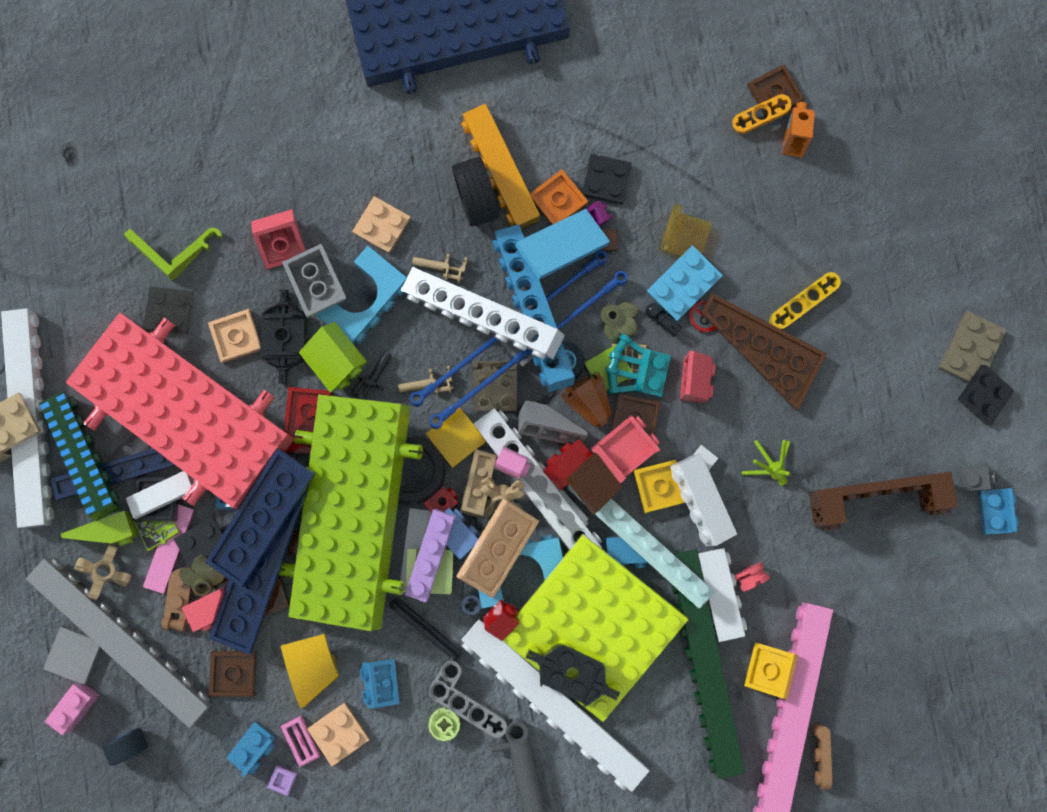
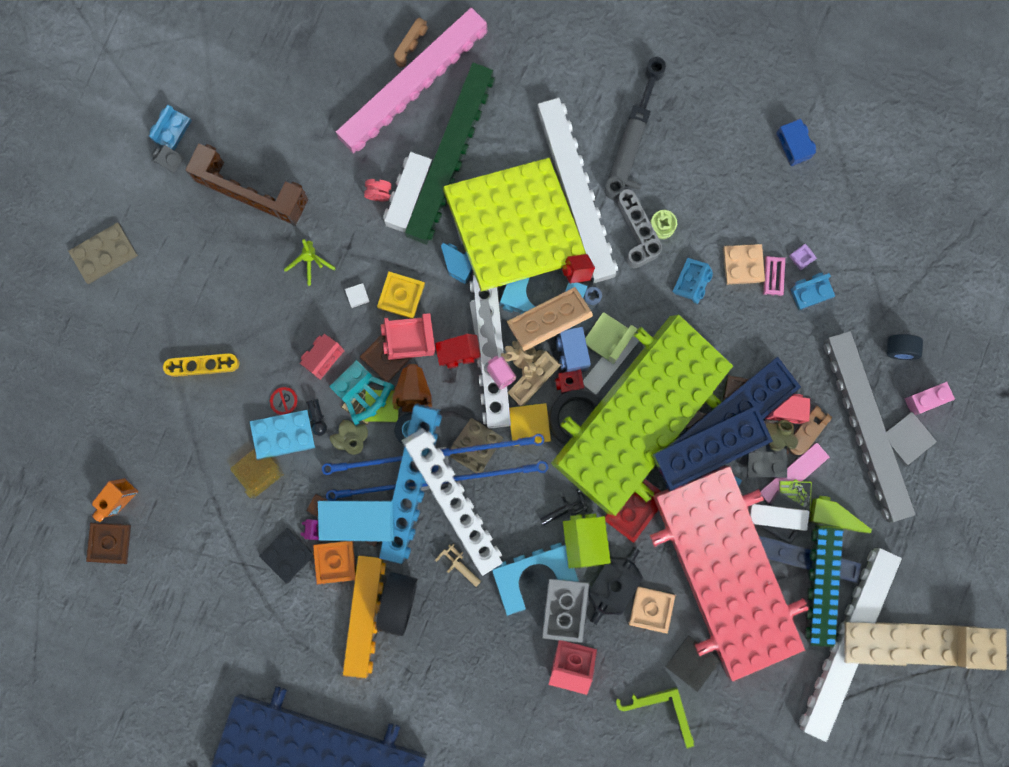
camera: 150 degrees left, 0 degrees up
tan pin [74,545,131,600] -> none
reddish brown tile [209,651,257,697] -> none
yellow slope [281,633,339,708] -> none
light nougat plate [352,196,411,255] -> none
black axle [389,597,462,661] -> none
tan piece [398,365,453,396] -> none
lavender plate [405,509,456,603] -> none
light grey slope [518,400,587,444] -> none
black plate [525,643,620,707] -> none
reddish brown tile [565,452,622,514] -> none
light aqua plate [567,485,715,609] -> none
white brick [670,454,737,547] -> none
reddish brown wing [701,293,827,411] -> none
light orange beam [732,94,791,134] -> none
yellow plate [744,642,798,699] -> none
black plate [958,365,1014,426] -> none

